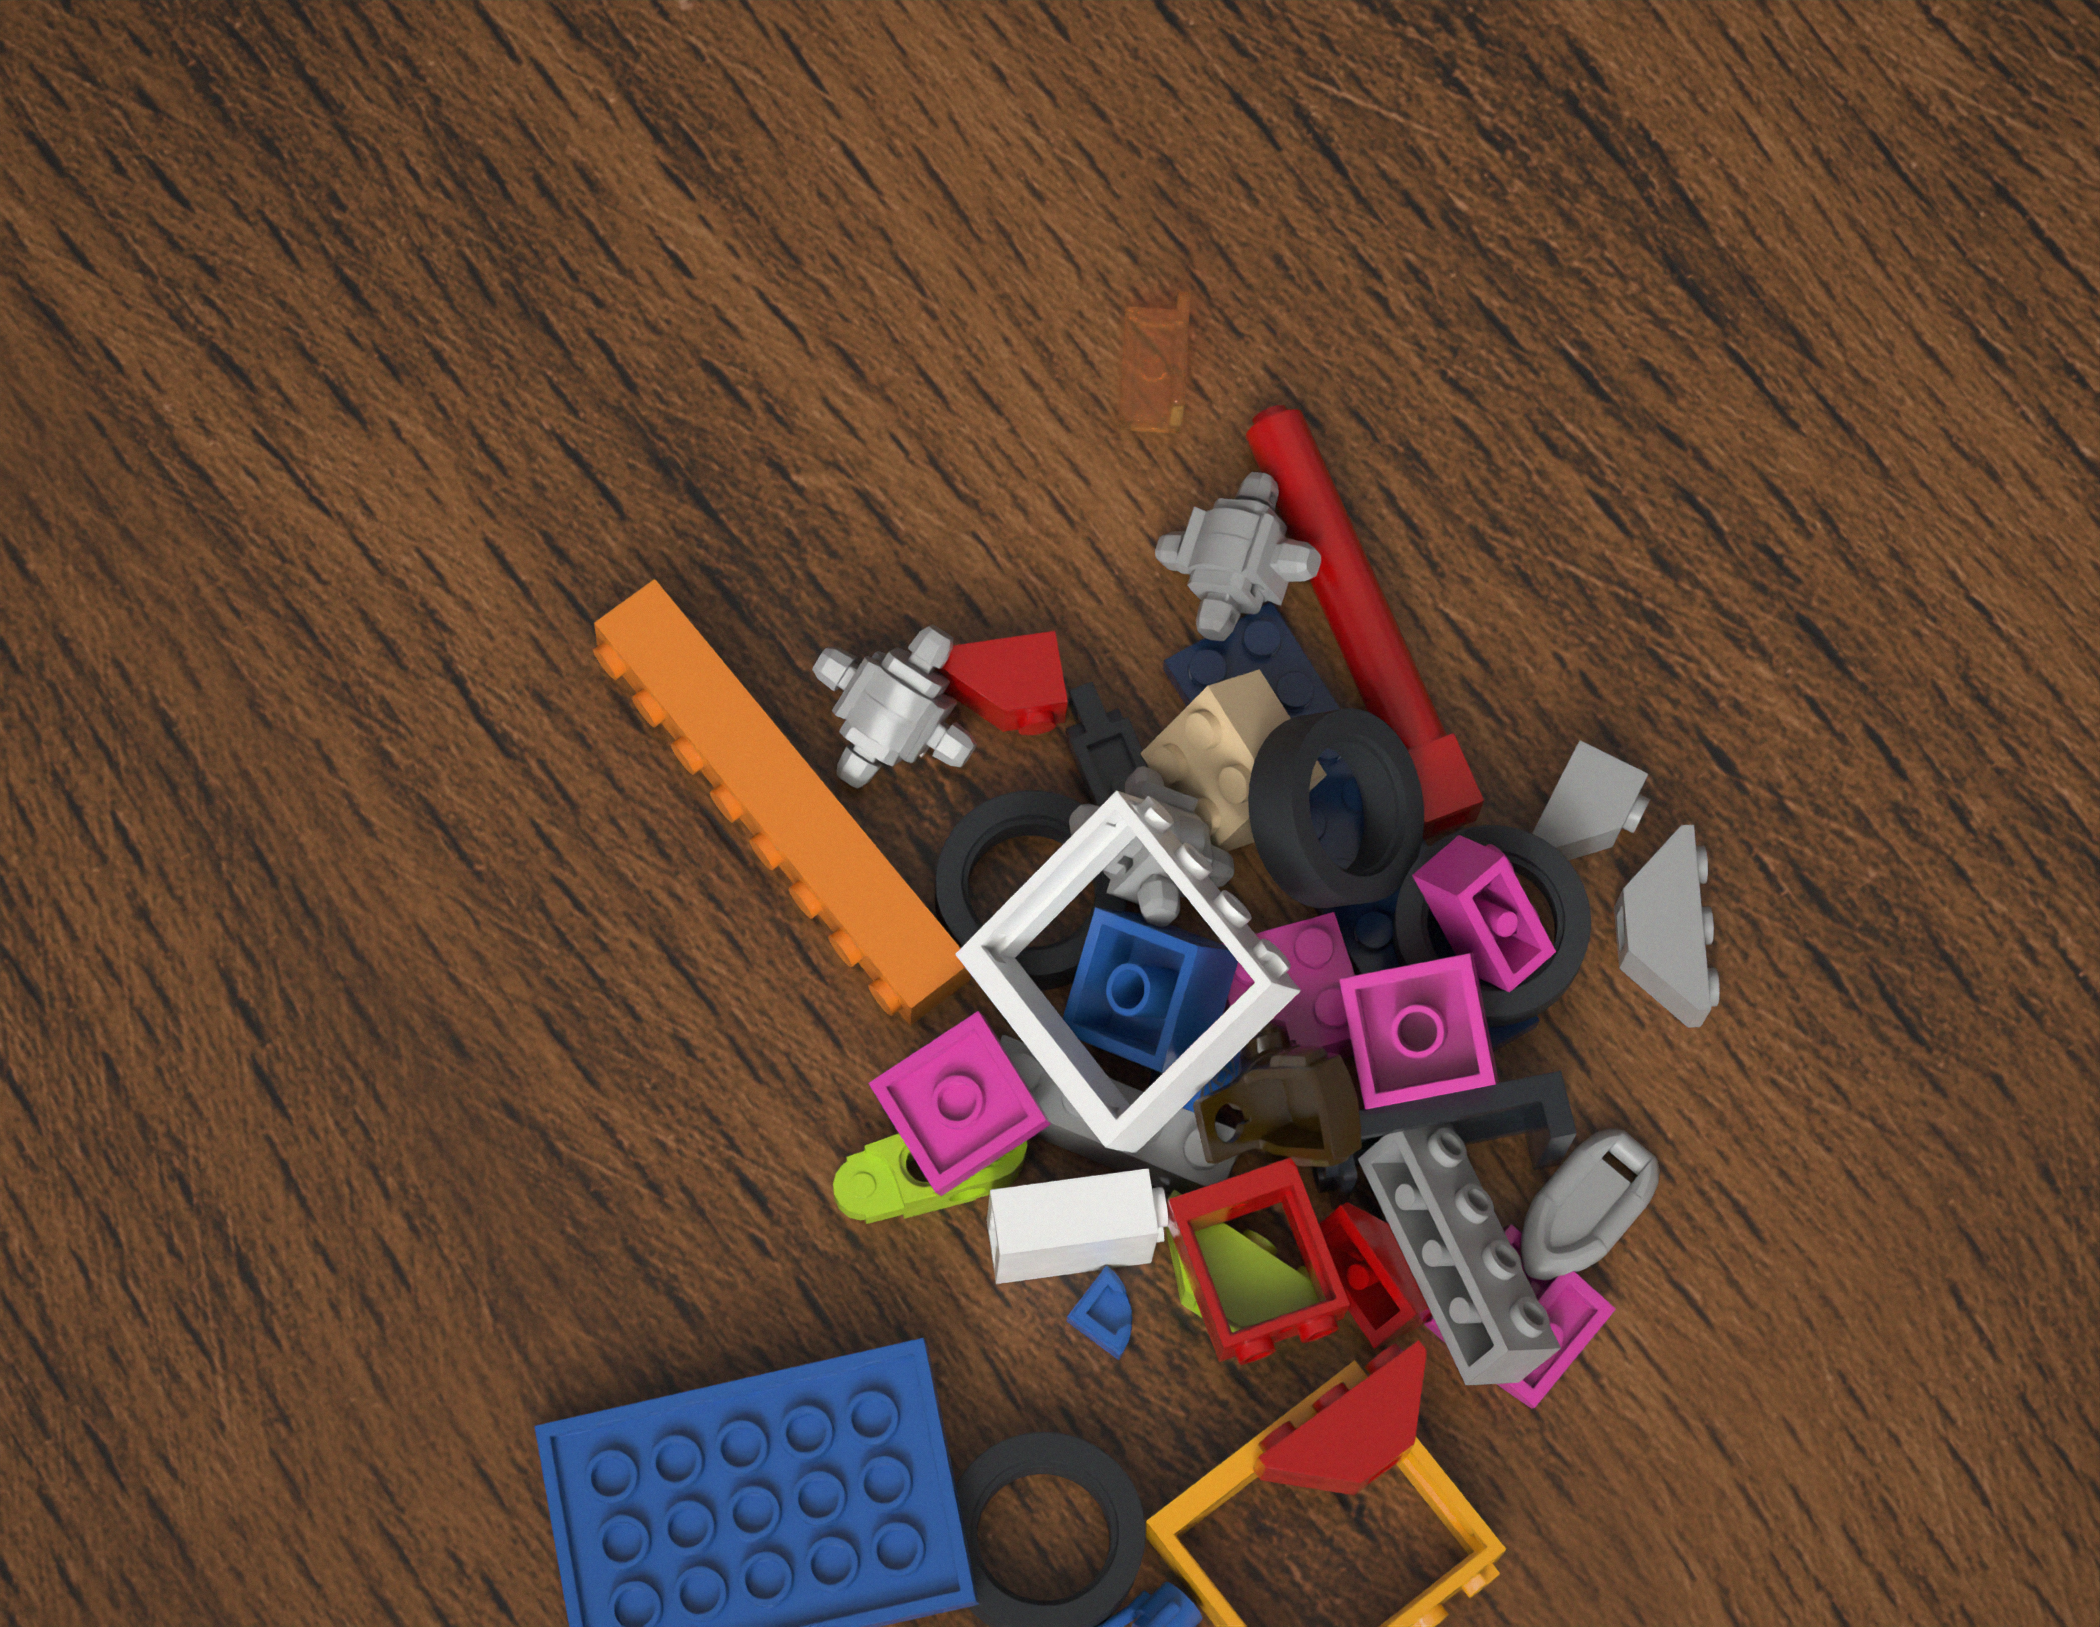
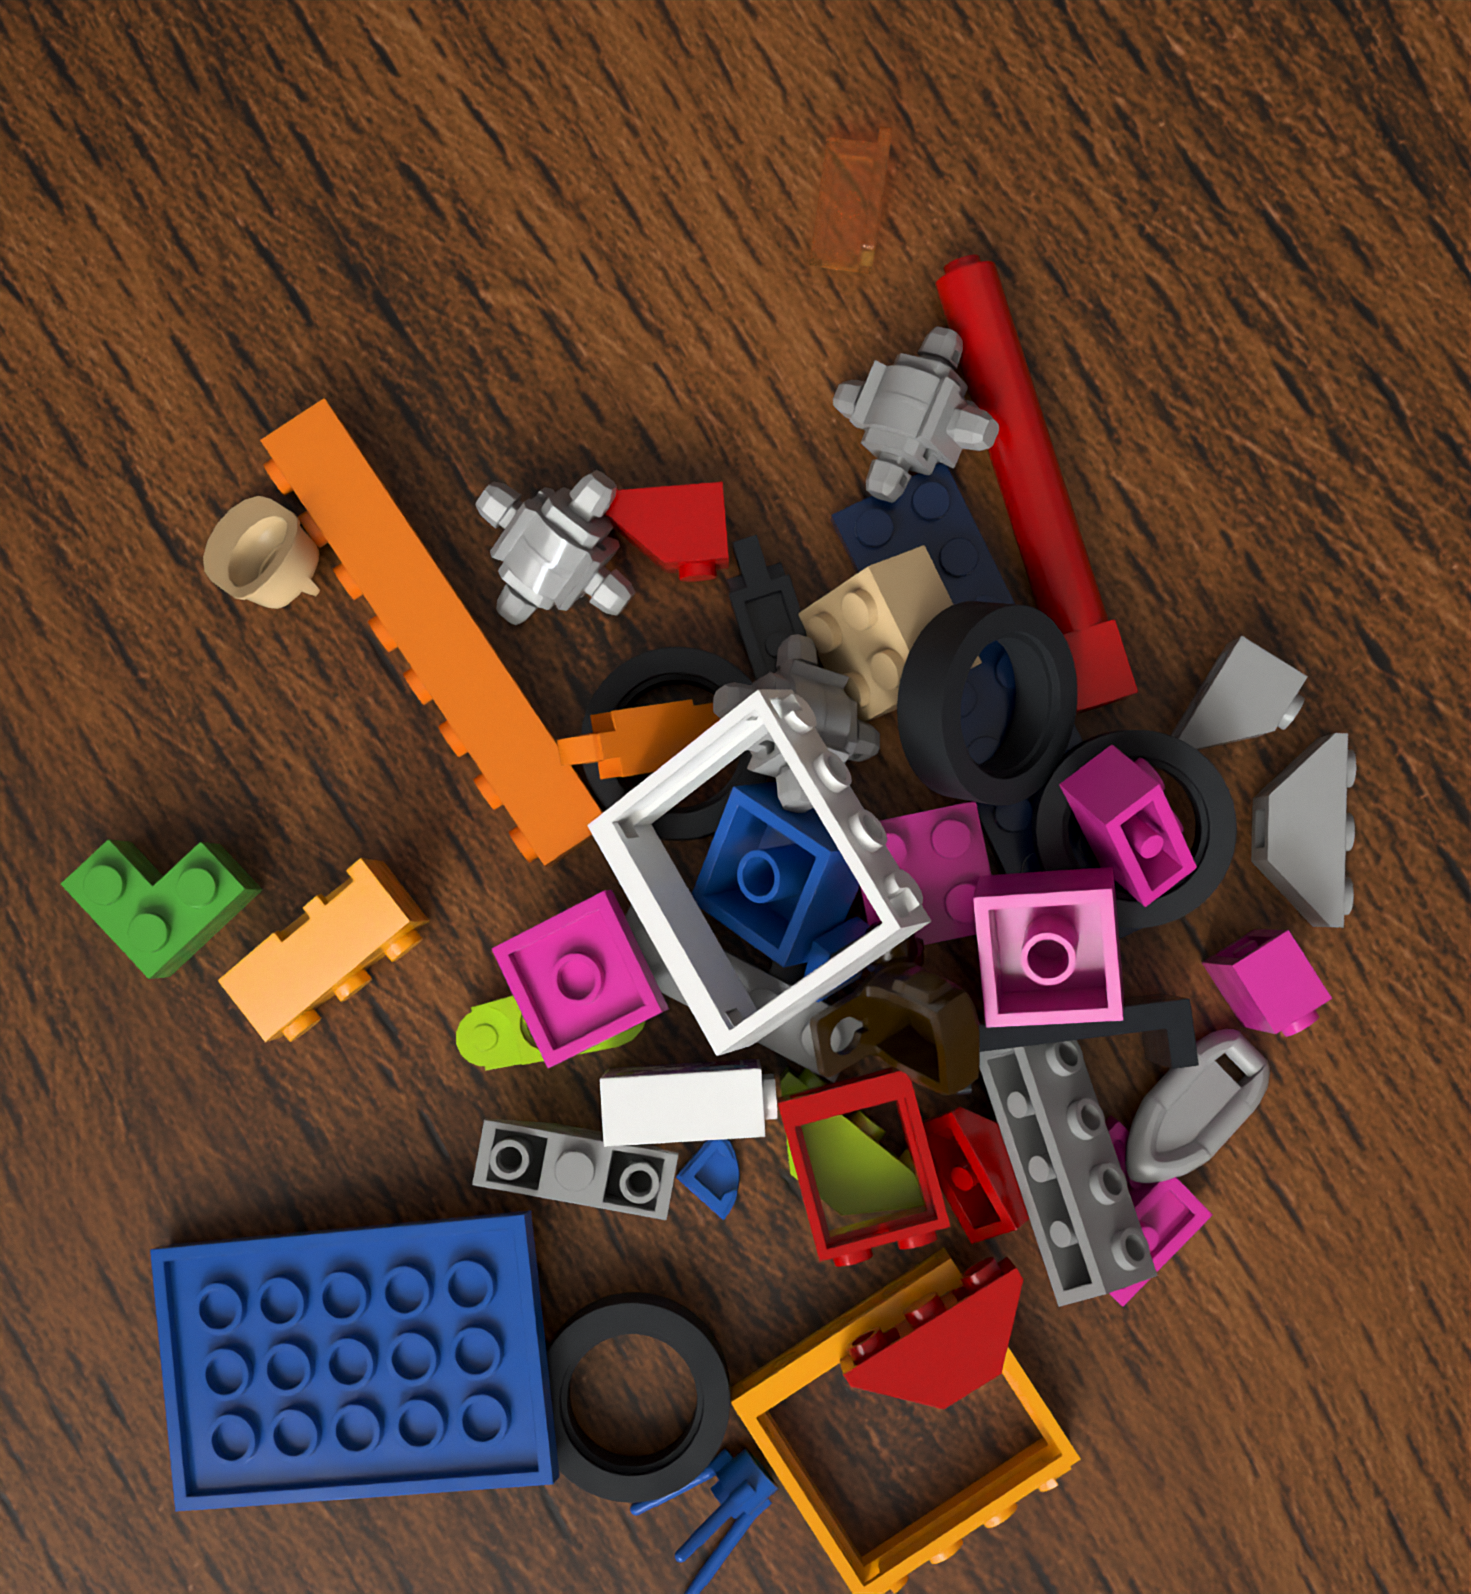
camera: 10 degrees right, 15 degrees up
none -> bright green brick [61,839,263,979]
none -> tan piece [203,496,320,609]
none -> light orange wedge [218,858,430,1042]
none -> light grey slope [472,1118,679,1220]
none -> orange piece [557,699,720,779]
none -> dark pink brick [1202,929,1332,1037]

